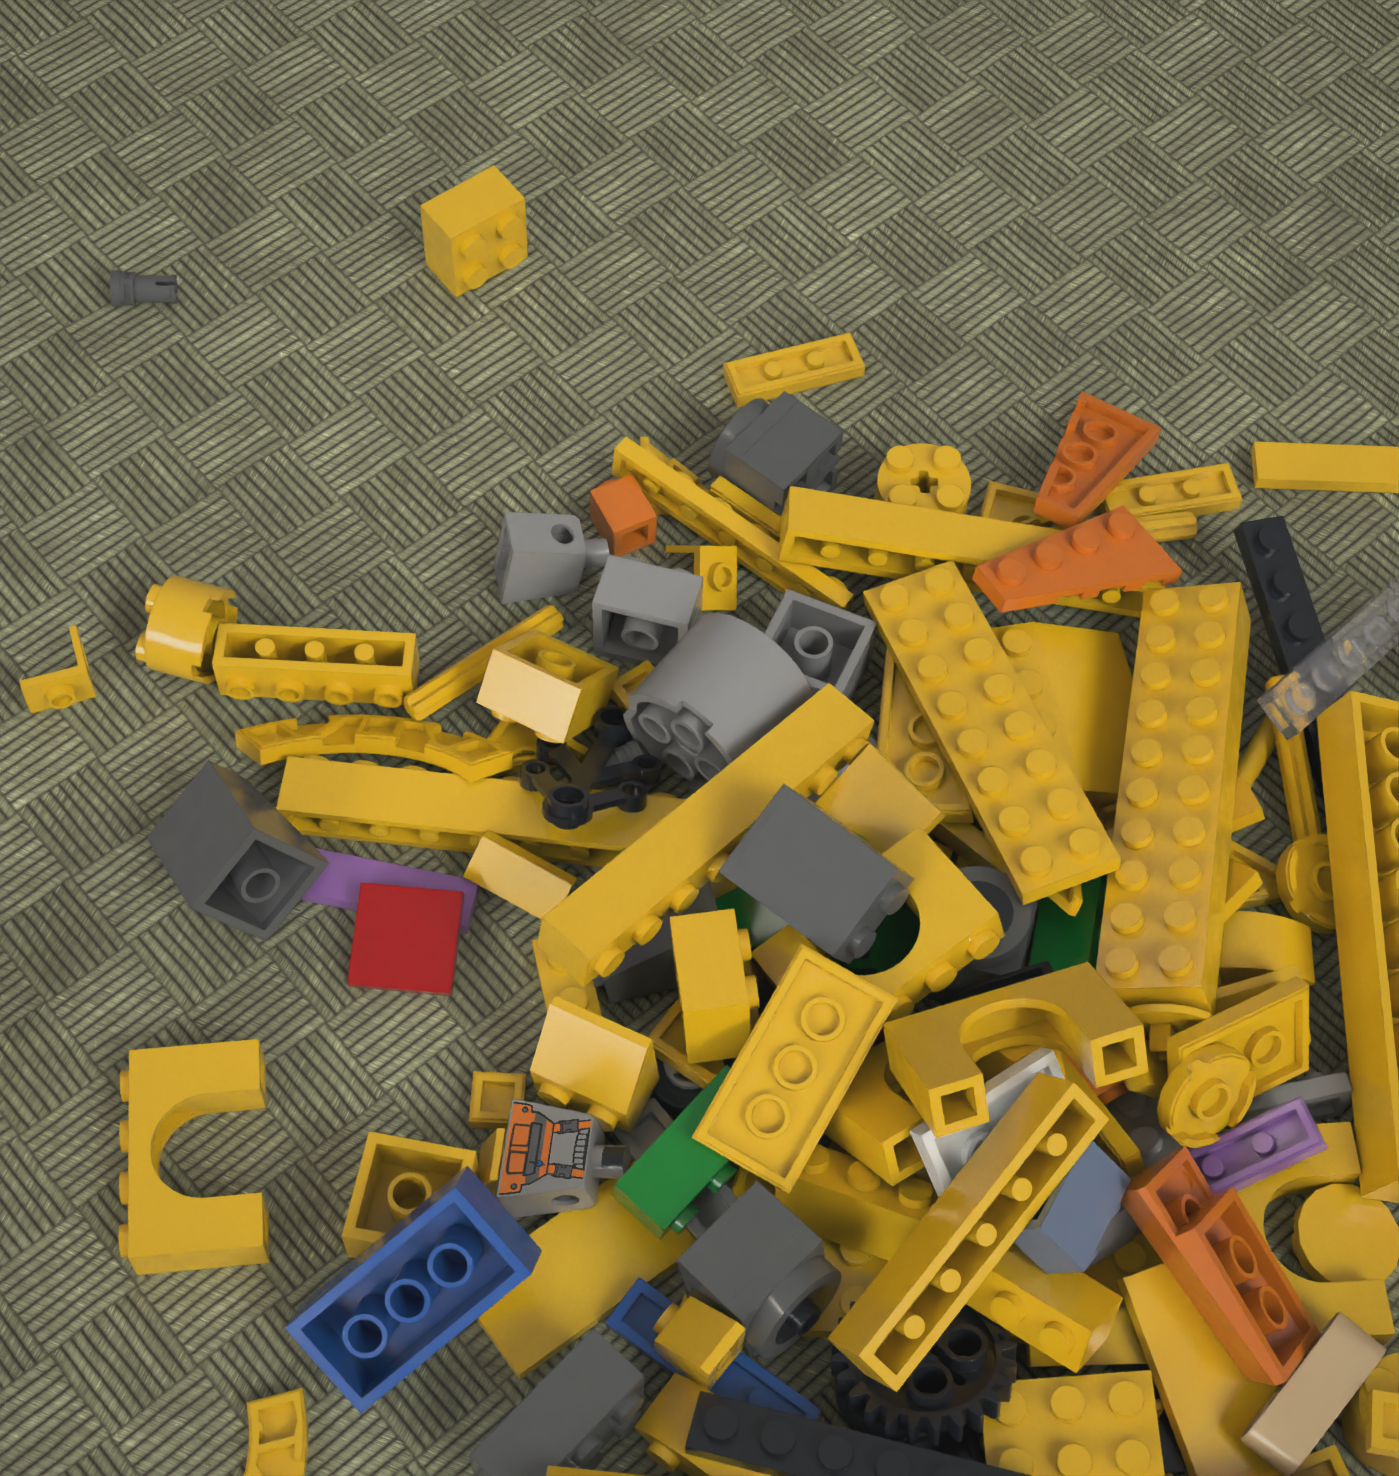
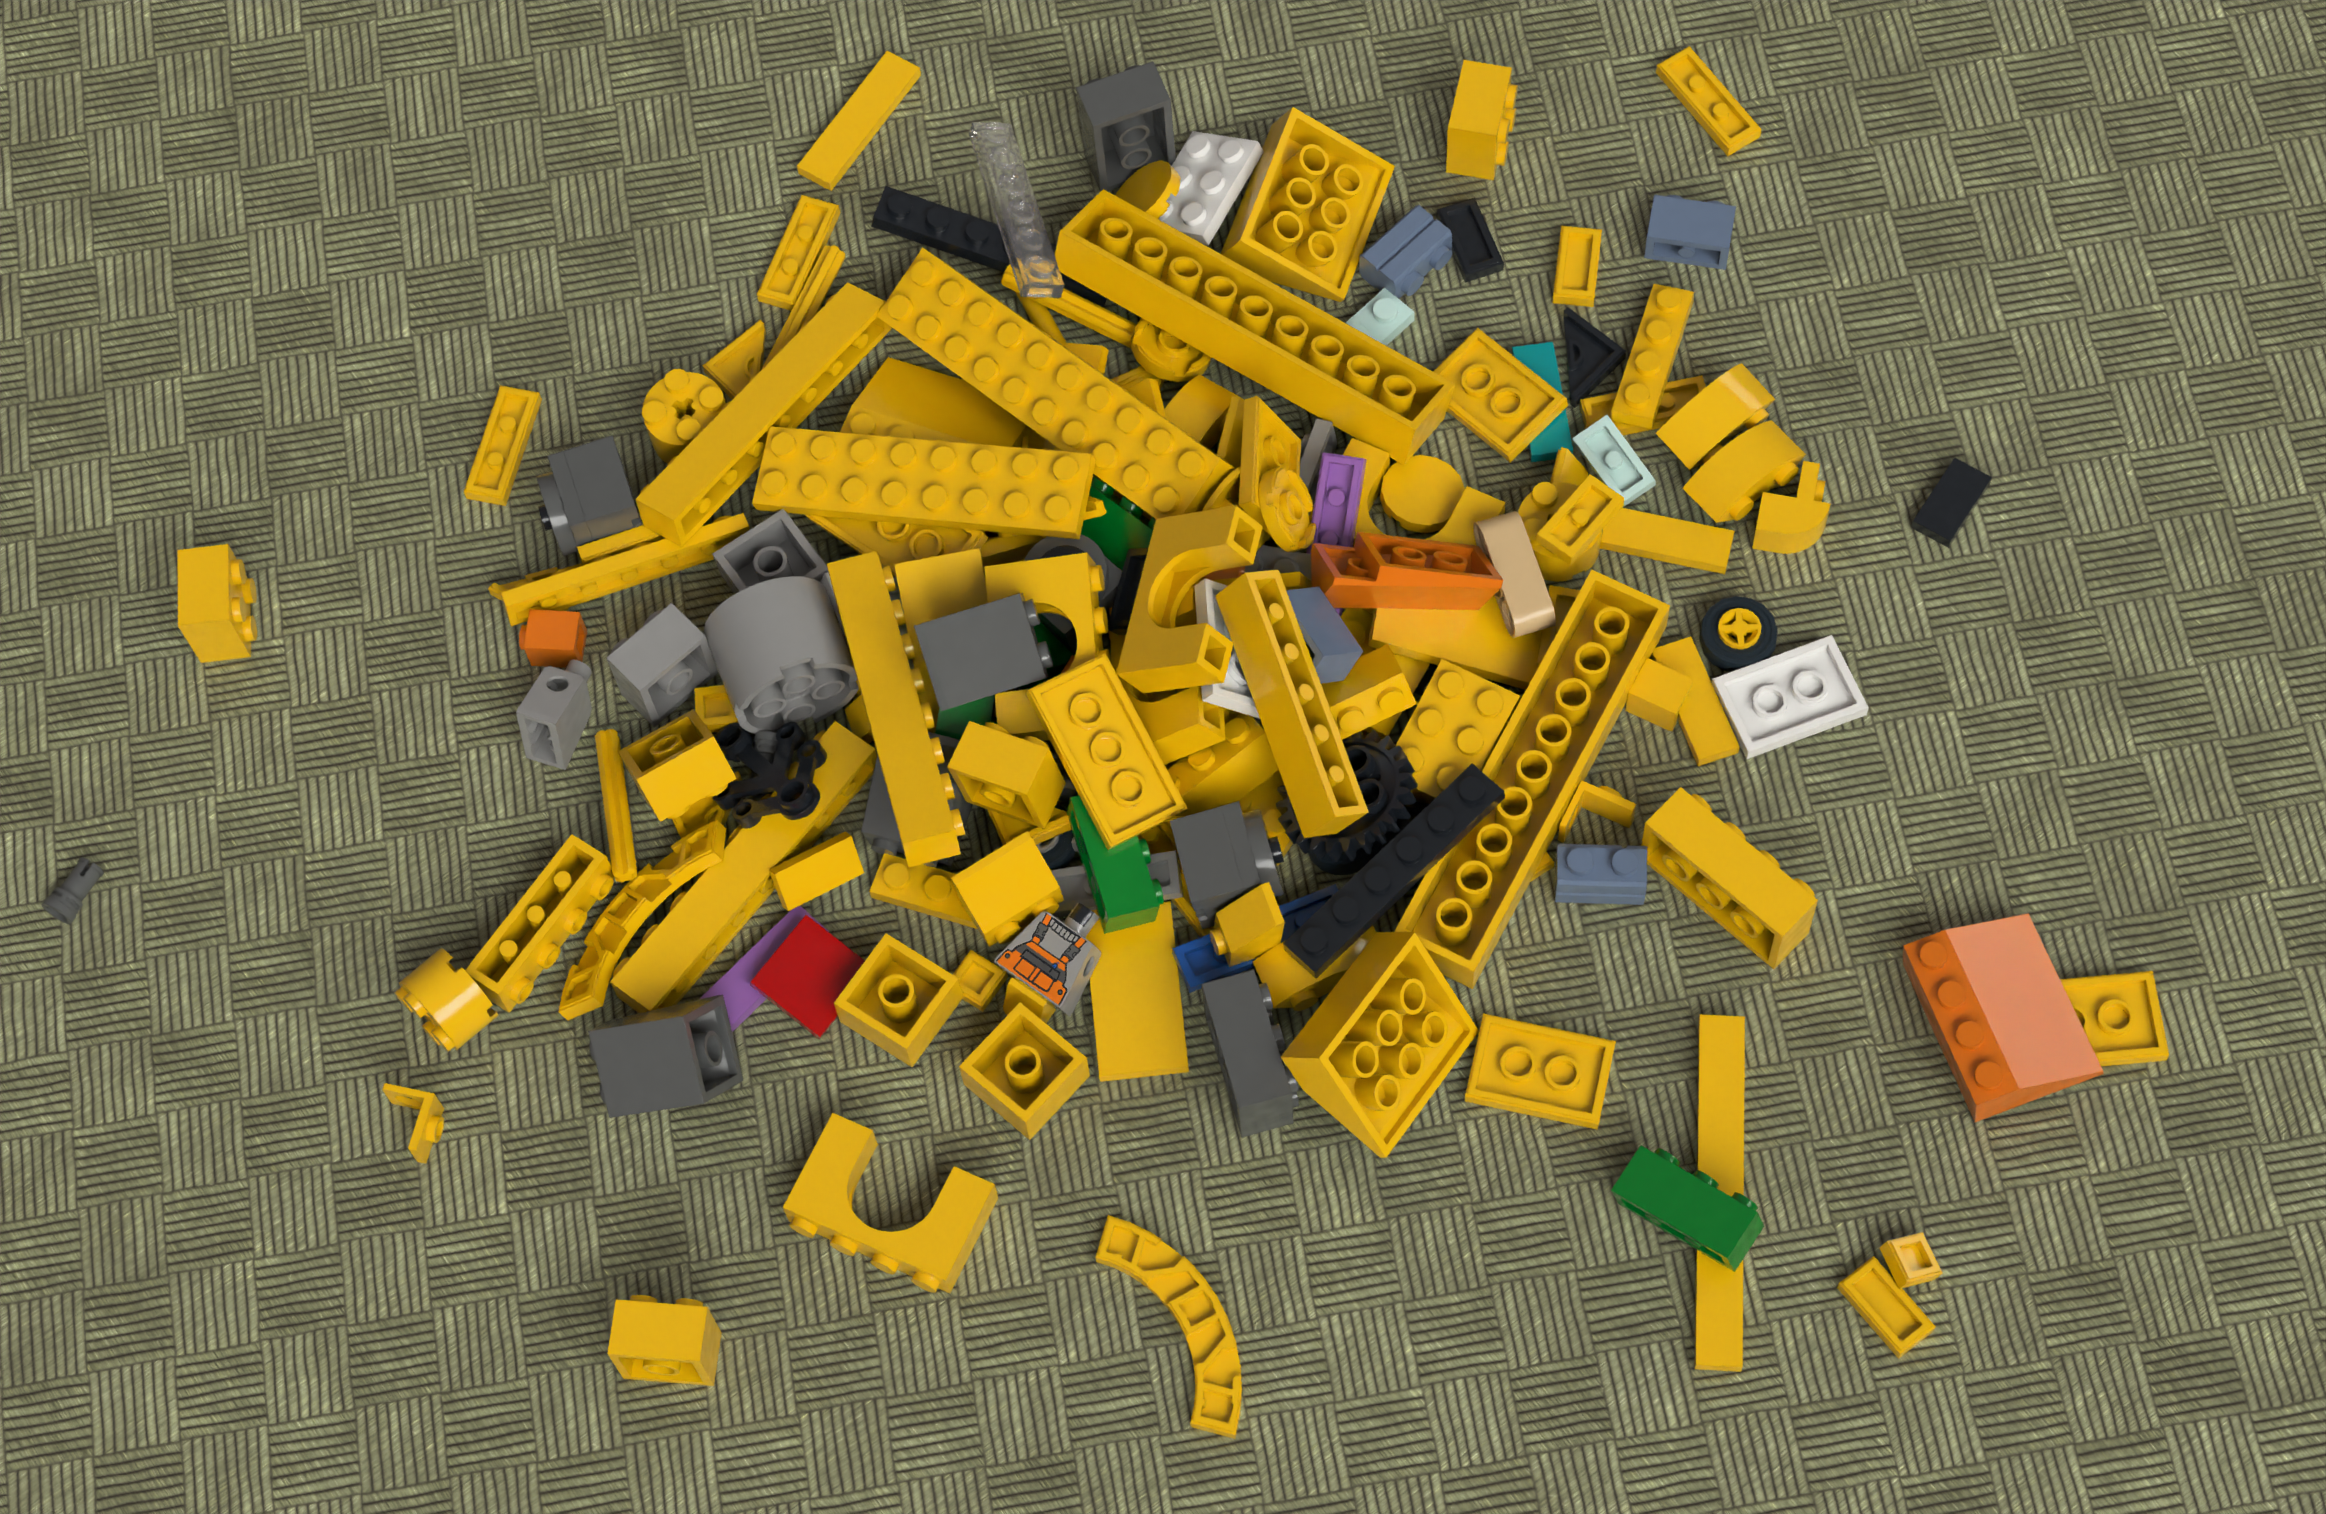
camera: 50 degrees left, 5 degrees up
blue brick [285,1165,542,1414] -> none
yellow bracket [666,545,737,611] -> none
orange wing [972,505,1183,613] -> none
orange wing [1033,391,1162,528] -> none
none -> yellow brick [834,933,964,1067]

